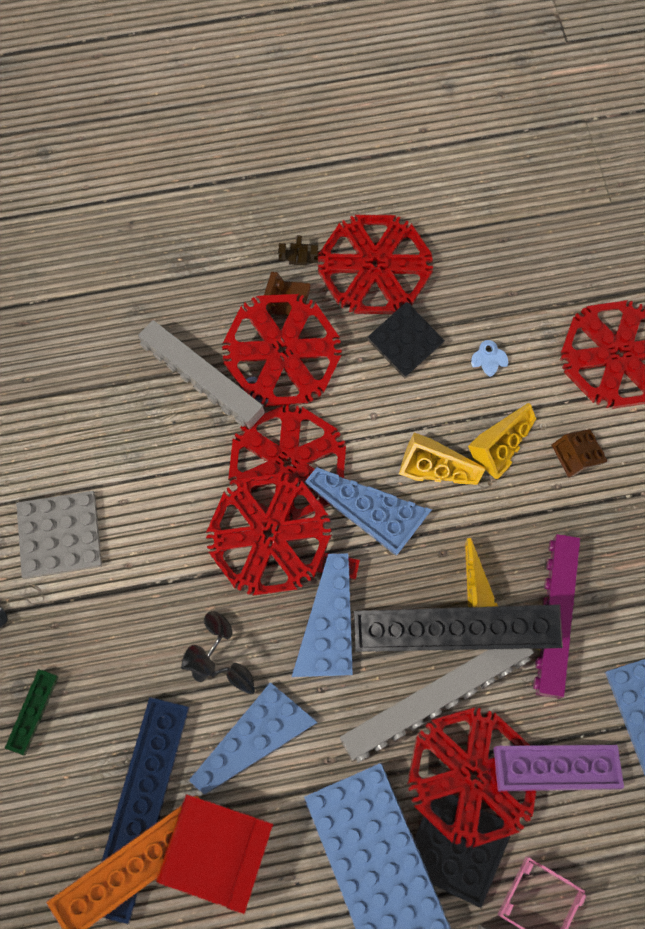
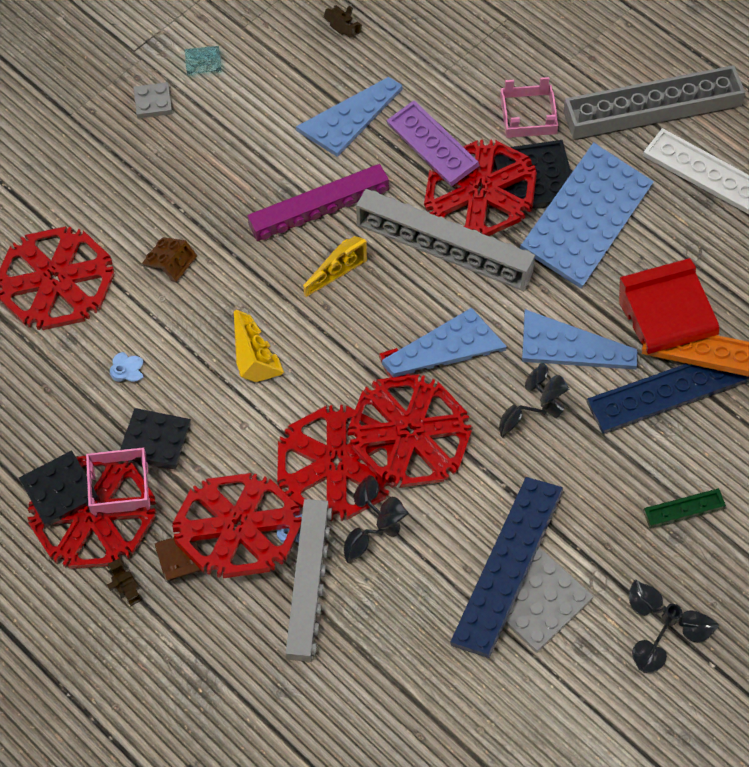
camera: 125 degrees left, 10 degrees down
medium blue wing [304,467,432,556] -> none
black plate [354,604,563,652] -> none
yellow wedge [468,403,536,479] -> none
none -> black plate [19,450,99,527]
none -> bright pink piece [86,448,150,516]
none -> black plant [344,475,409,564]
none -> dark blue plate [450,477,563,658]

